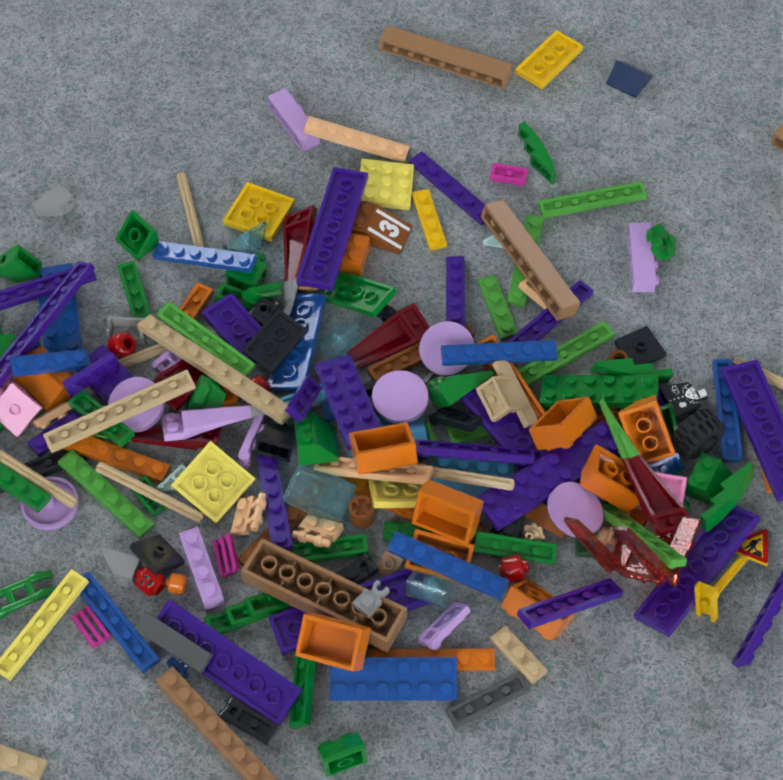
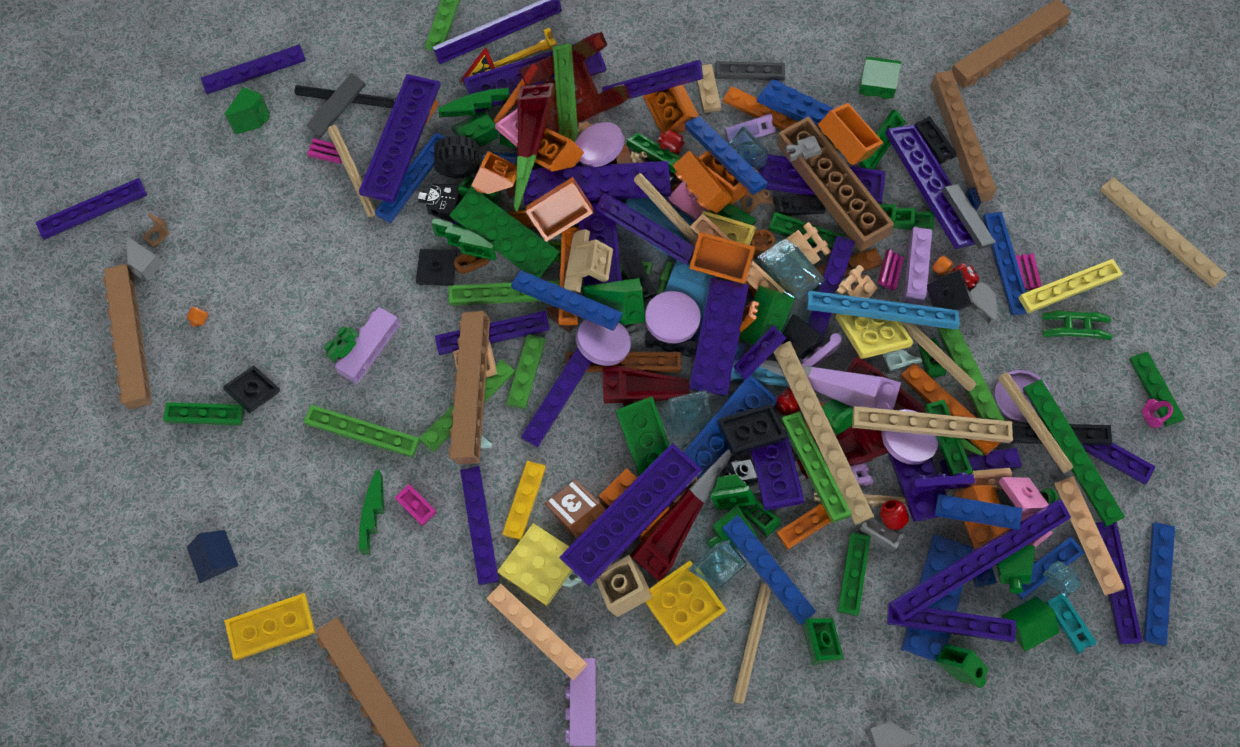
camera: 150 degrees left, 10 degrees up
none -> green plate [163,402,245,426]
none -> black plate [223,365,280,413]
none -> orange tile [493,64,538,124]
none -> tan brick [596,555,653,617]
none -> orange tile [739,301,759,333]
none -> dark azure plate [807,291,960,329]

